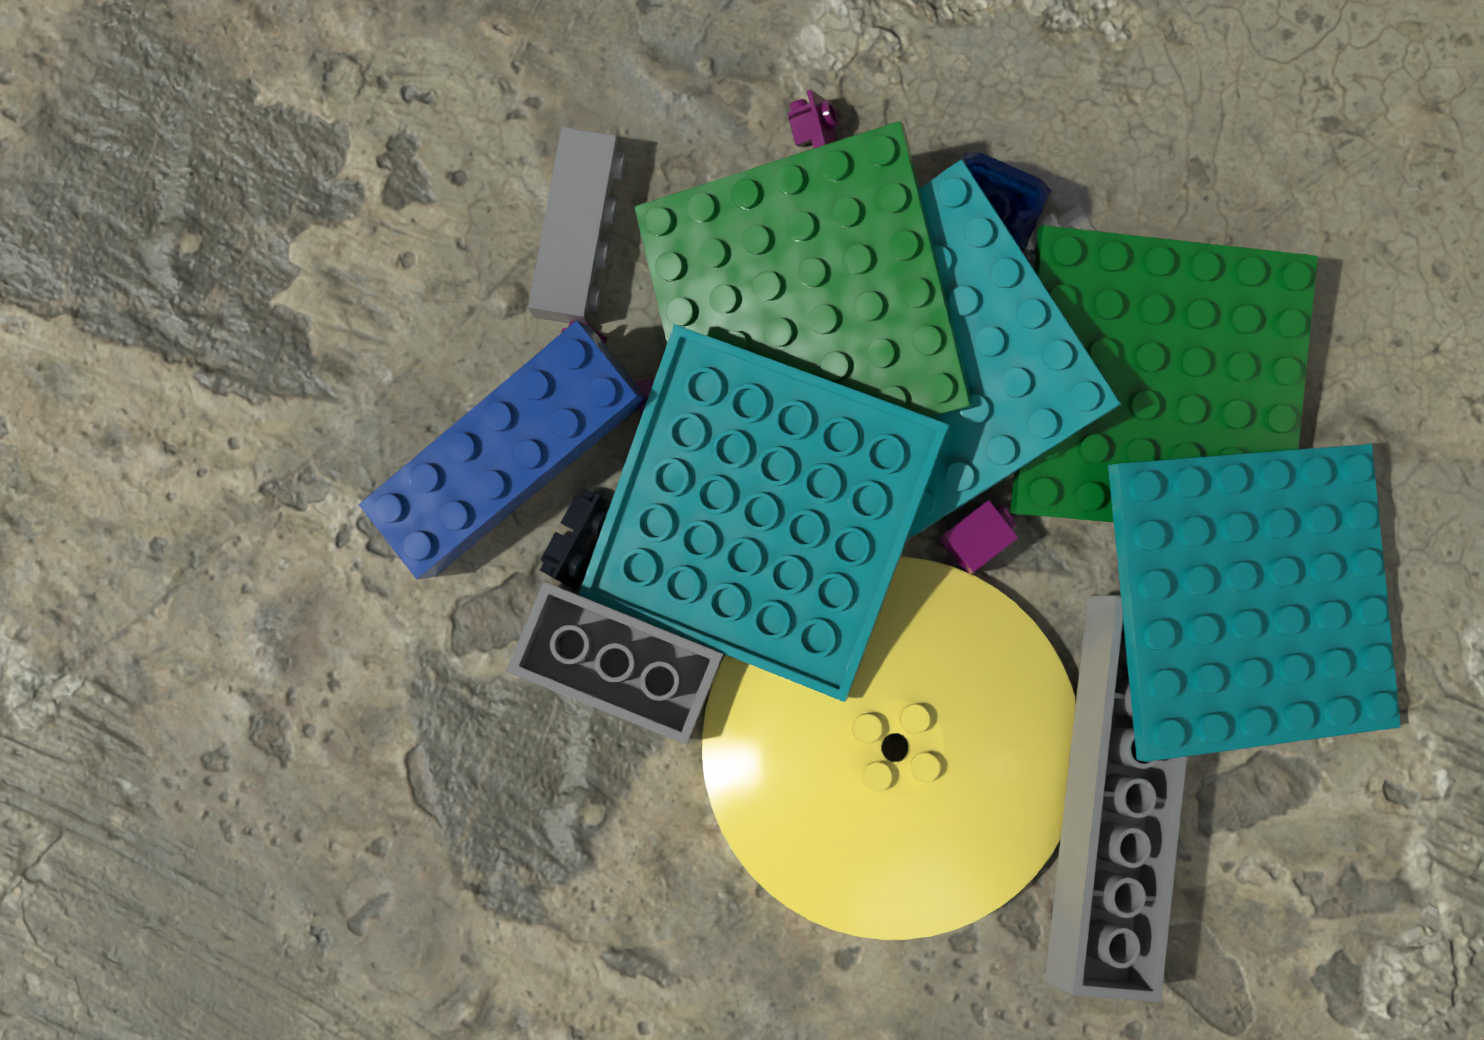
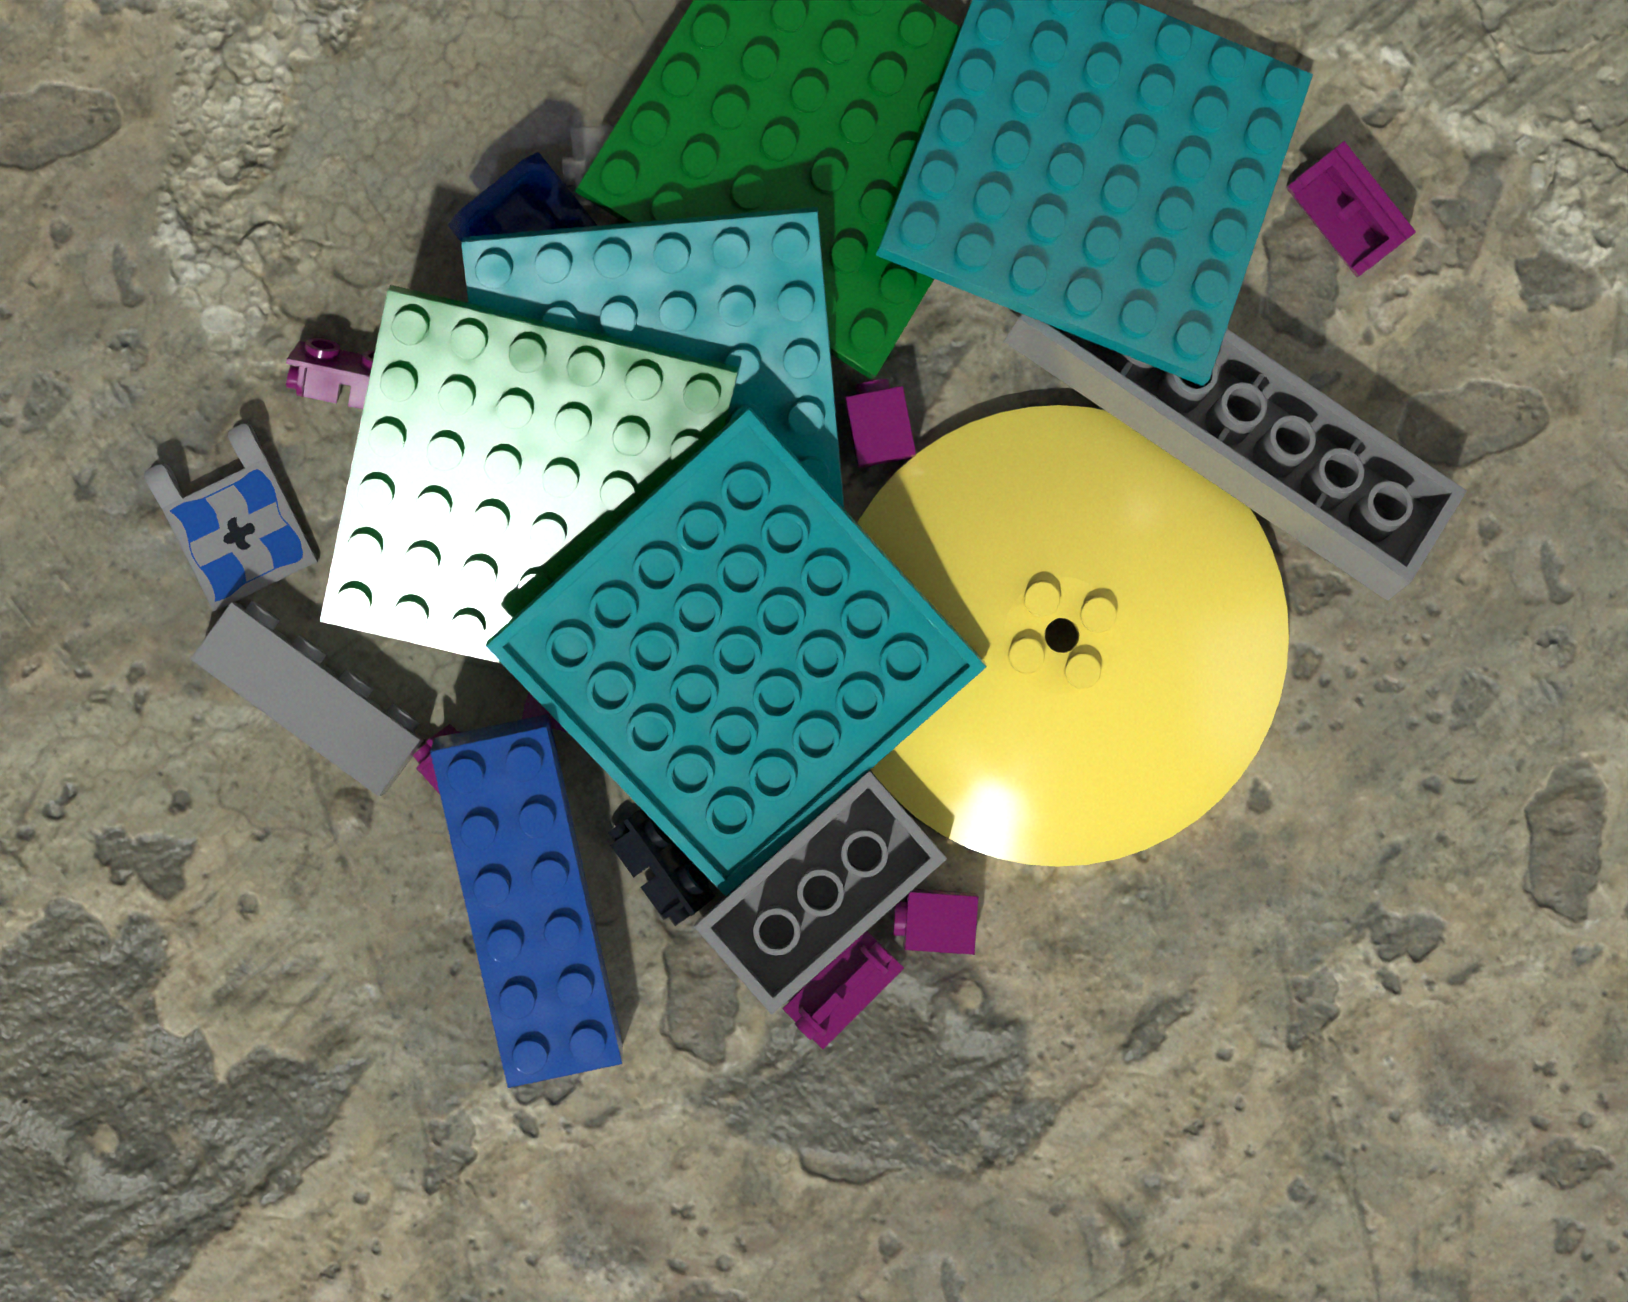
camera: 60 degrees left, 5 degrees up
none -> light grey flag [144,423,318,612]
none -> magenta hinge [782,931,904,1049]
none -> magenta brick [893,889,979,955]
none -> magenta hinge [1286,141,1416,278]

